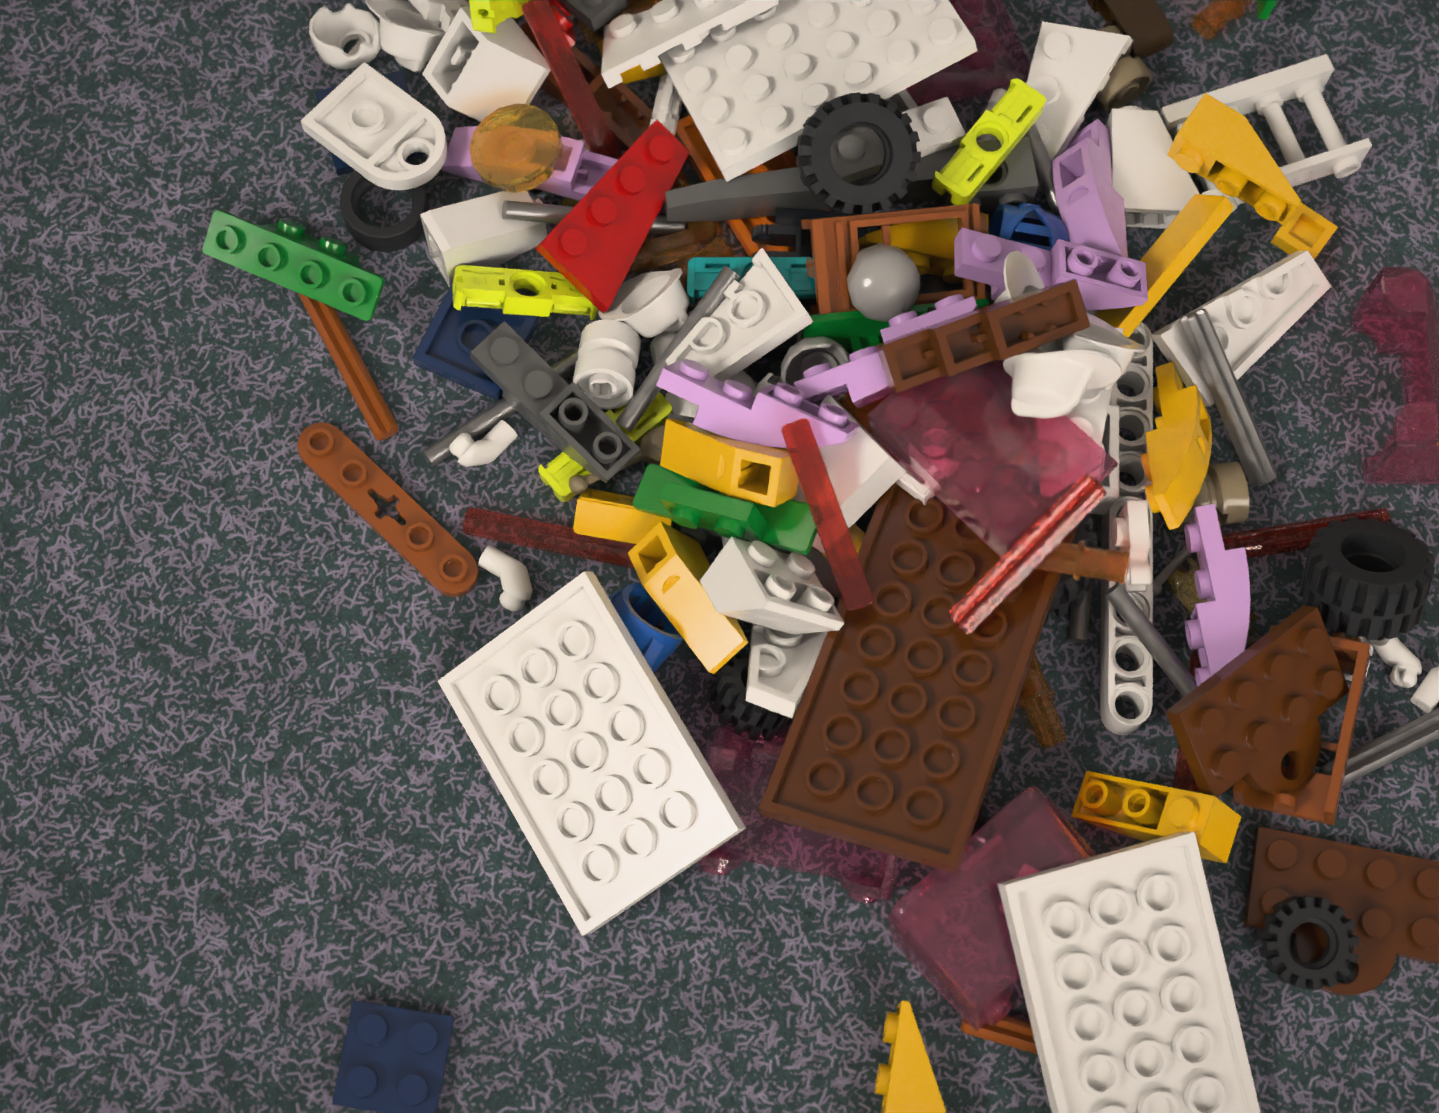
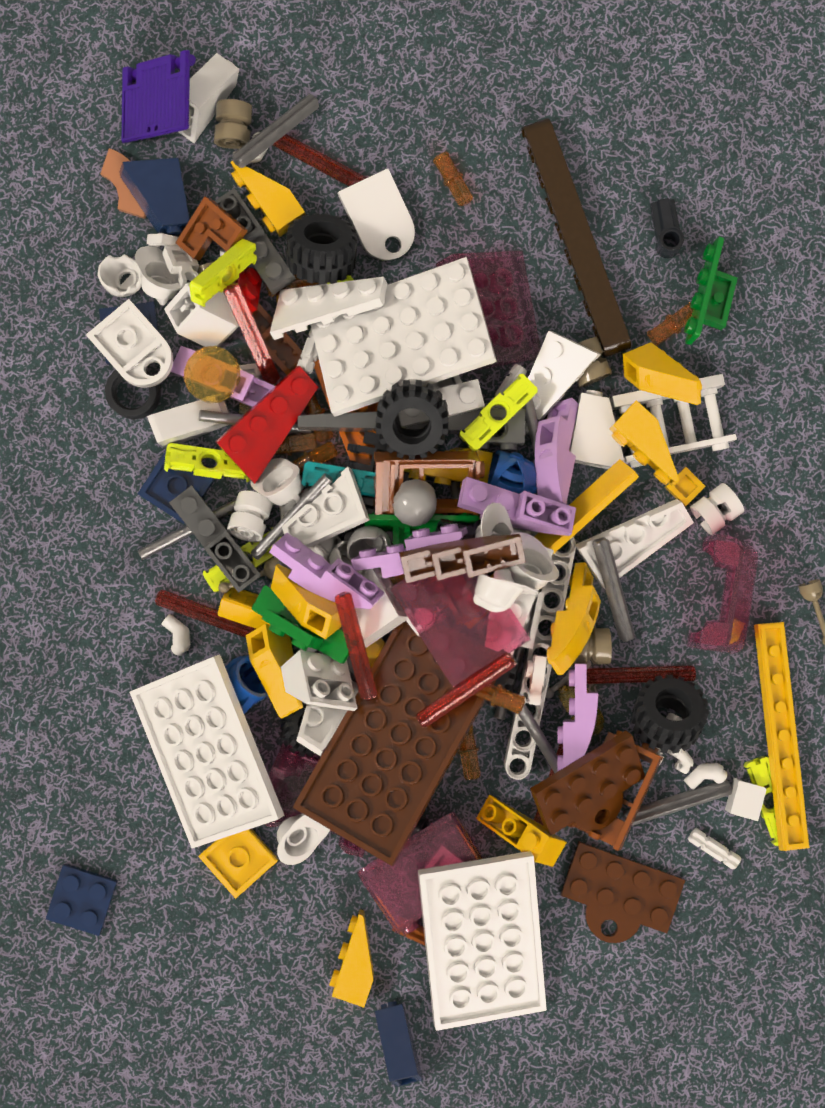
camera: 15 degrees right, 15 degrees up
green bracket [202,210,385,321] -> none
dark orange piece [297,422,479,597] -> none
dark orange axle [298,293,398,441] -> none
white arm [449,420,518,467] -> none
black tyre [1258,895,1360,990] -> none
none -> yellow plate [198,828,279,899]
none -> white piece [277,814,330,865]
none -> yellow slope [623,342,702,405]
none -> white wheel [690,483,744,535]

